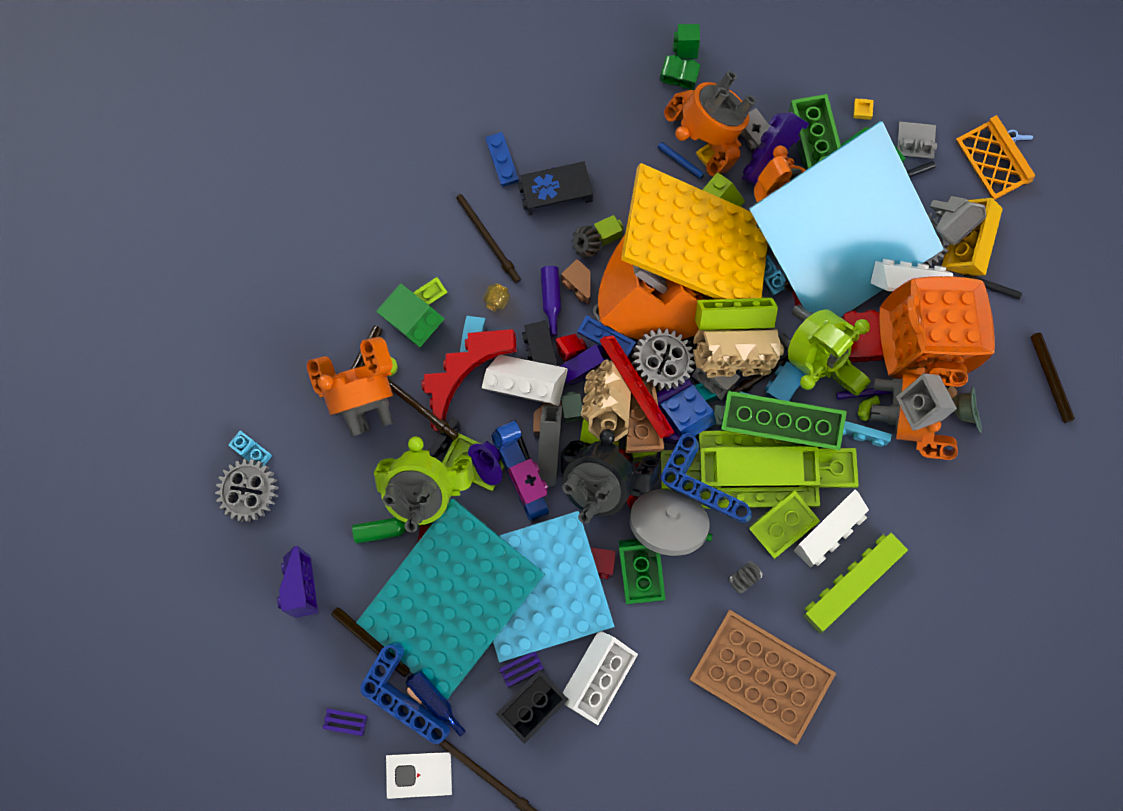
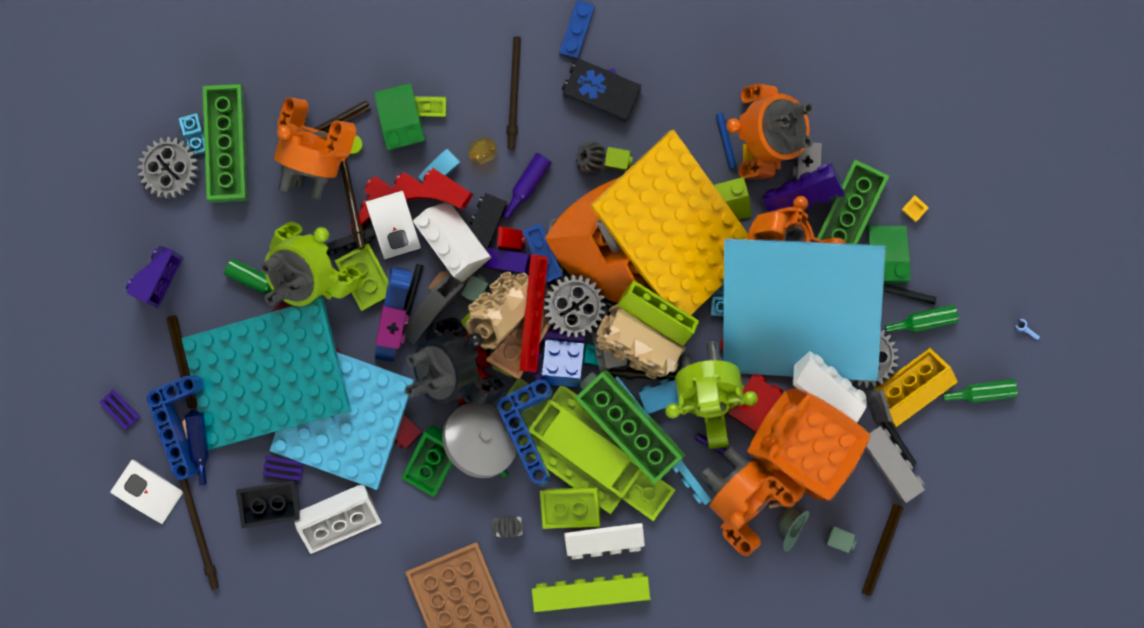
camera: 30 degrees right, 10 degrees up
dark purple piece [468,441,502,485] -> none
medium nougat slope [561,259,591,305] -> none
green brick [660,55,701,90] -> none
green brick [673,24,700,59] -> none
lime arm [857,396,880,421] -> none
light grey slope [896,373,957,430] -> none
light grey hinge [897,121,937,159] -> none
light grey piece [930,196,986,245] -> none
light orange fence [956,115,1035,200] -> none
none -> bright green brick [203,84,249,203]
none -> white slope [366,191,421,259]
none -> sand green brick [825,526,857,553]
none -> flat silver piece [865,390,892,422]
none -> light grey brick [865,426,925,503]
none -> green piece [885,304,959,333]
none -> green piece [943,379,1018,403]

